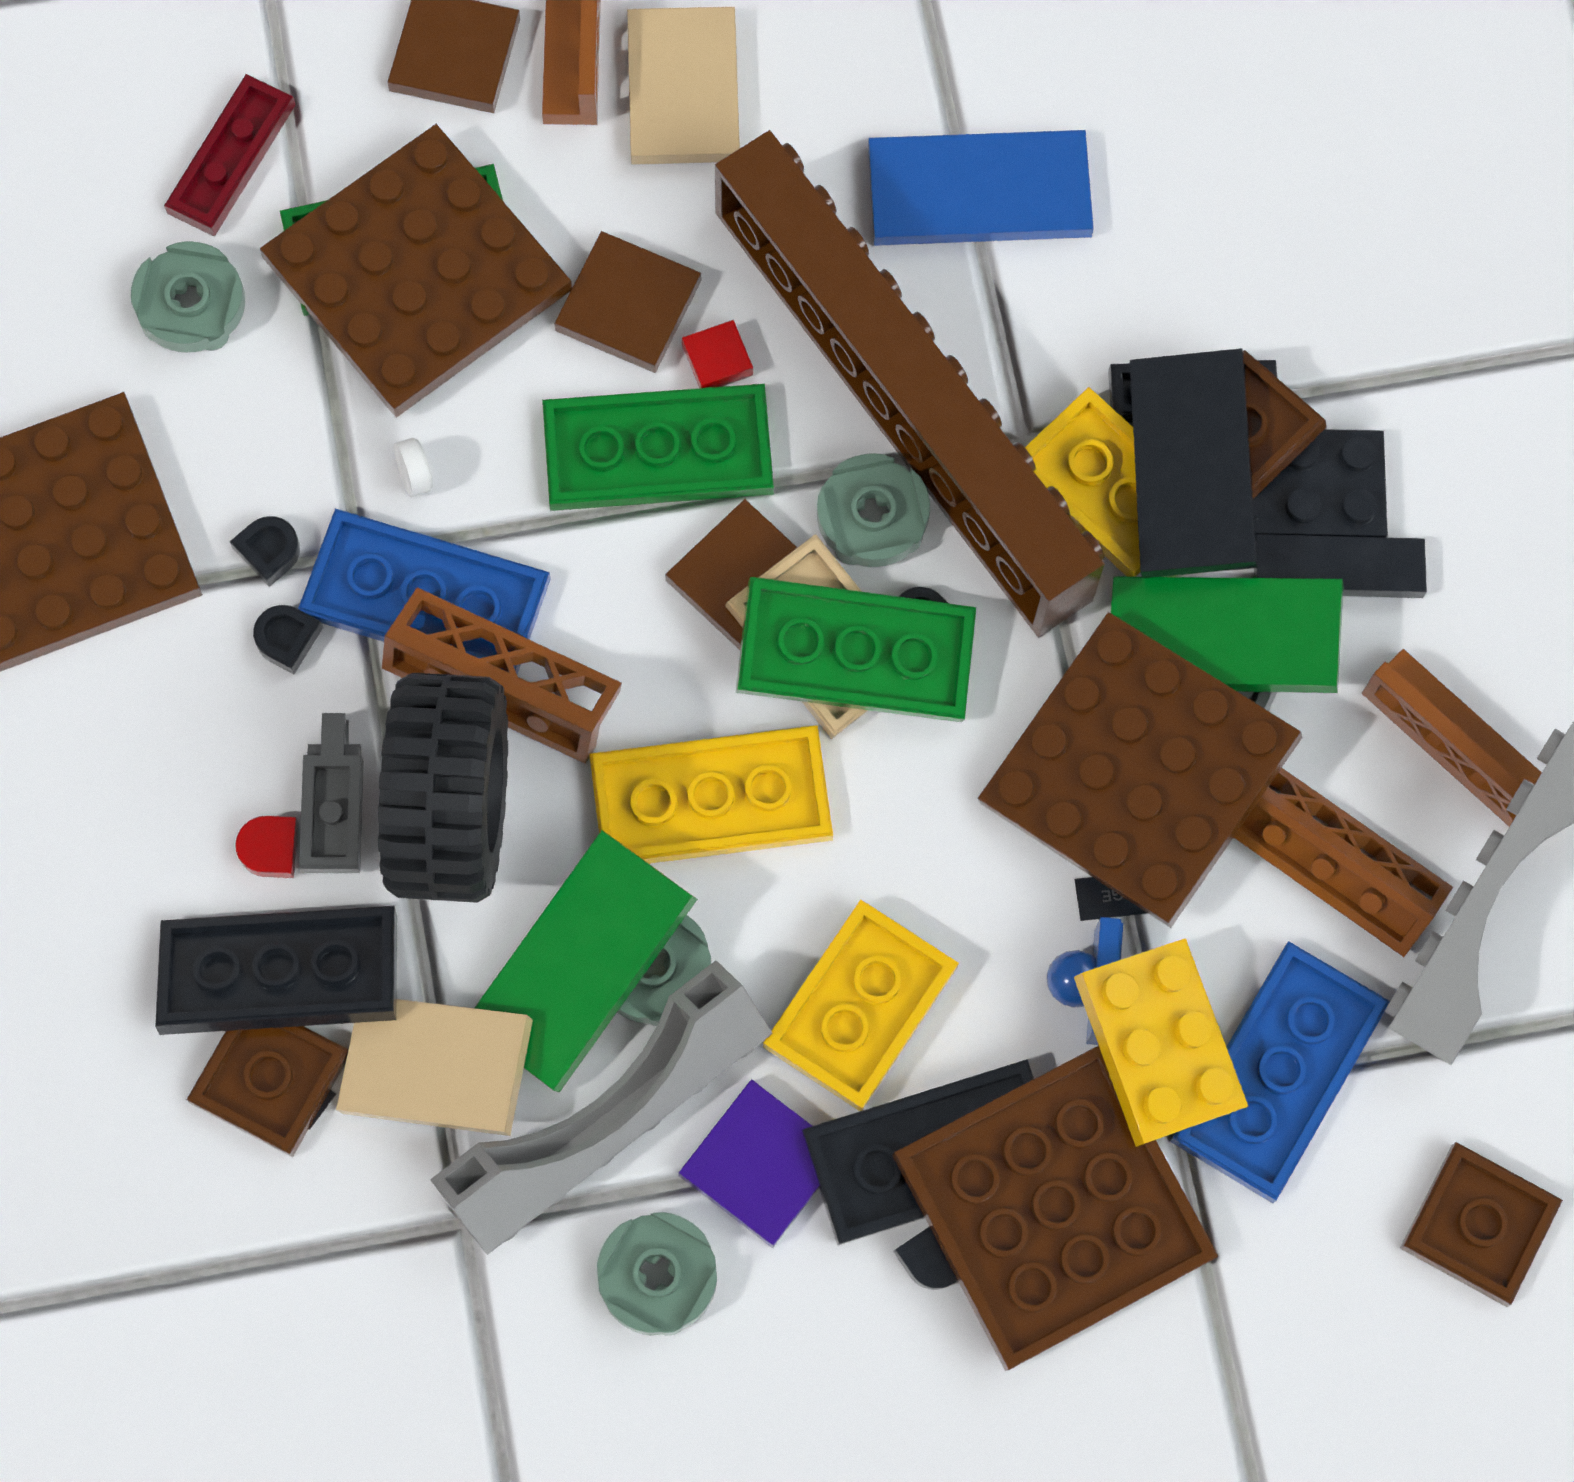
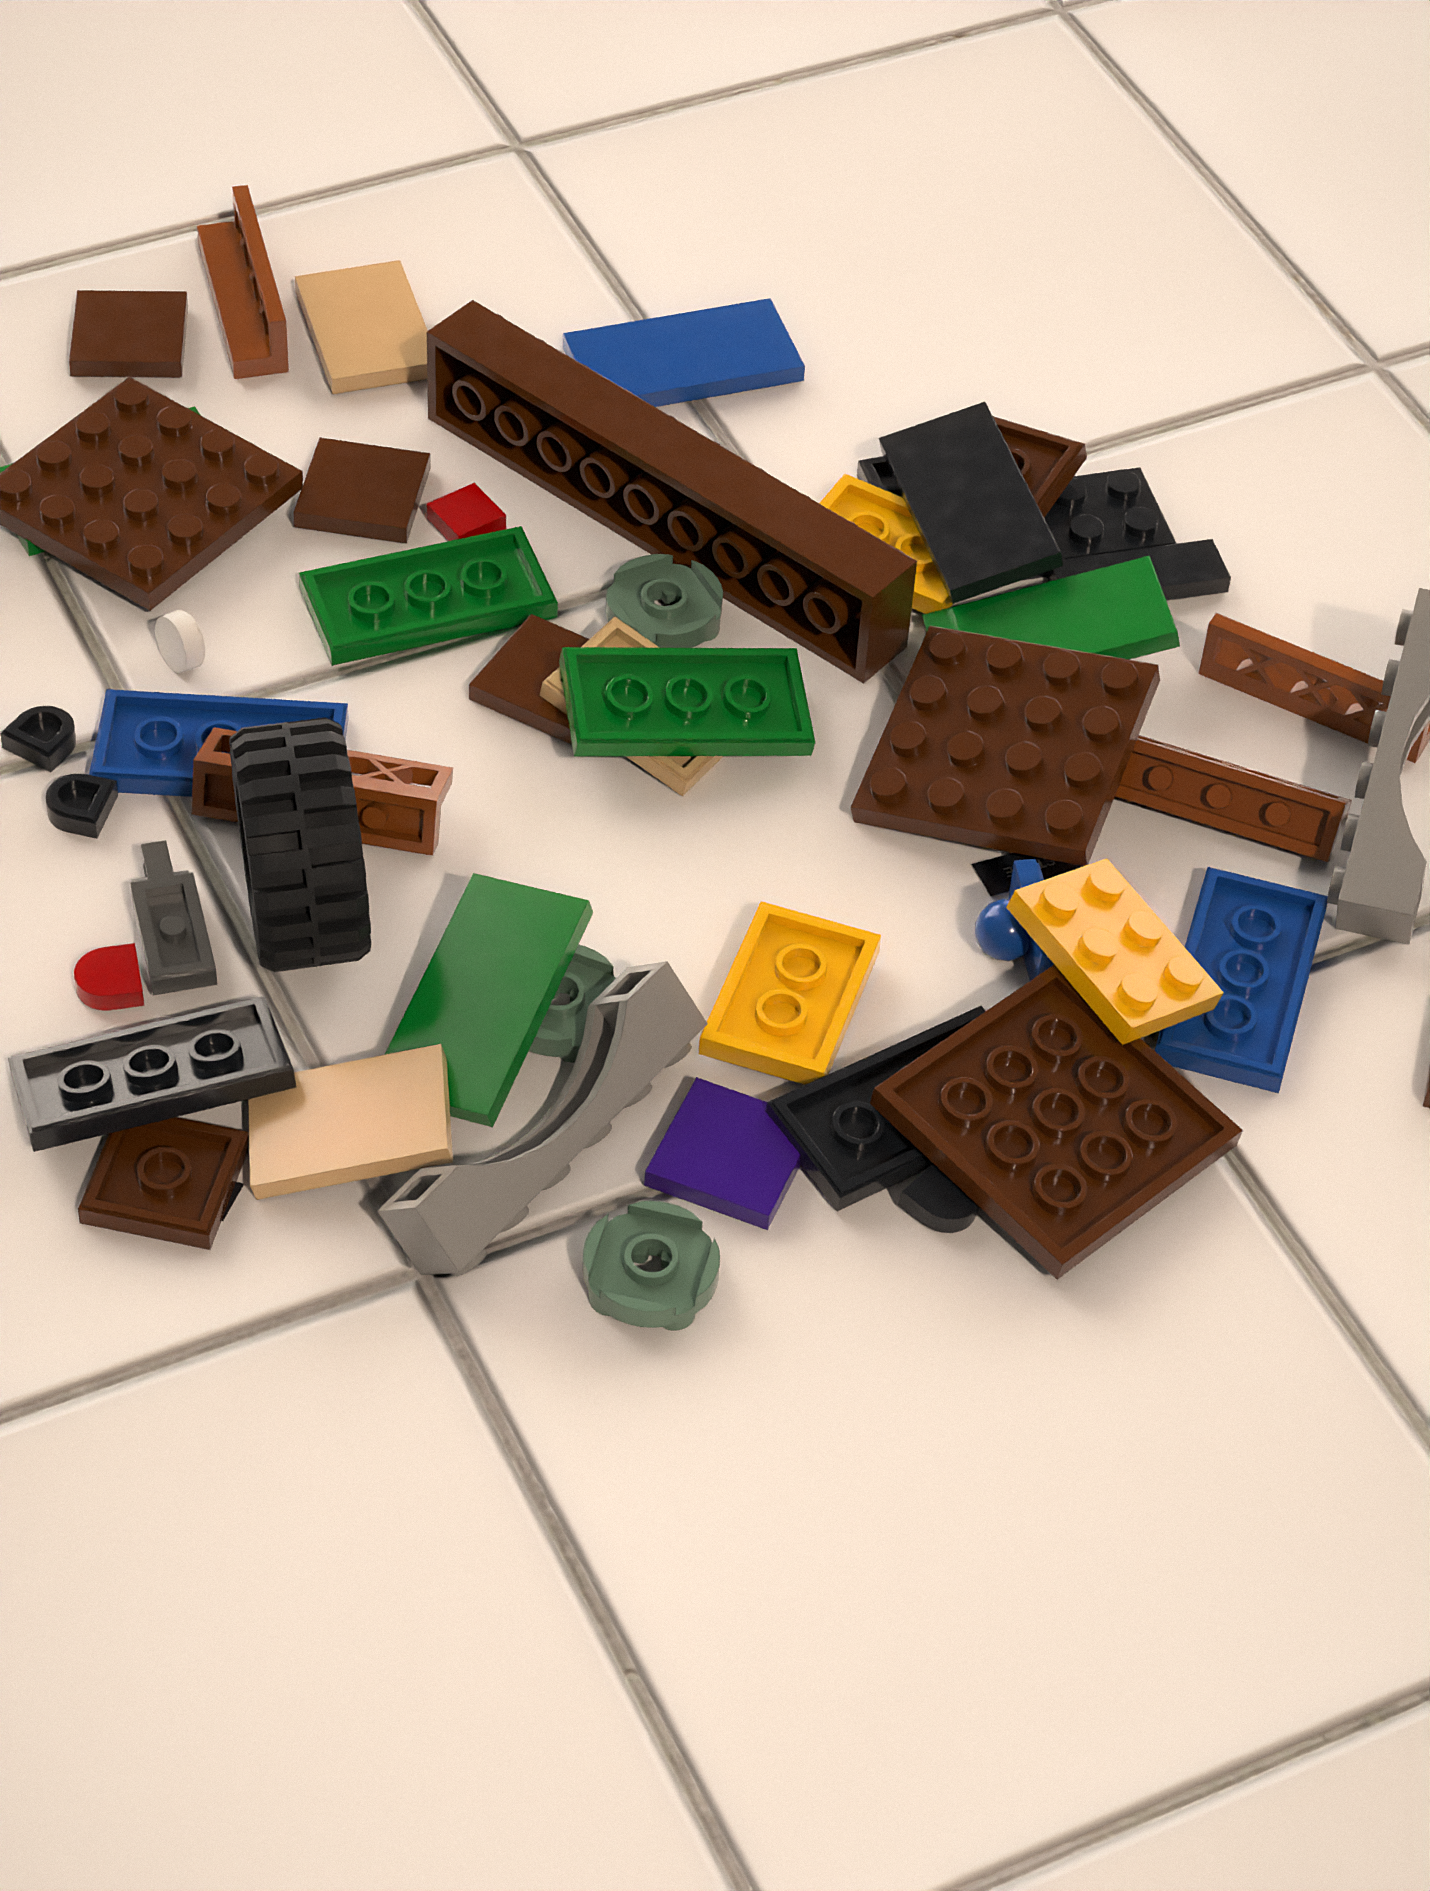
camera: 15 degrees left, 25 degrees down
yellow tile [589,725,833,864] -> none

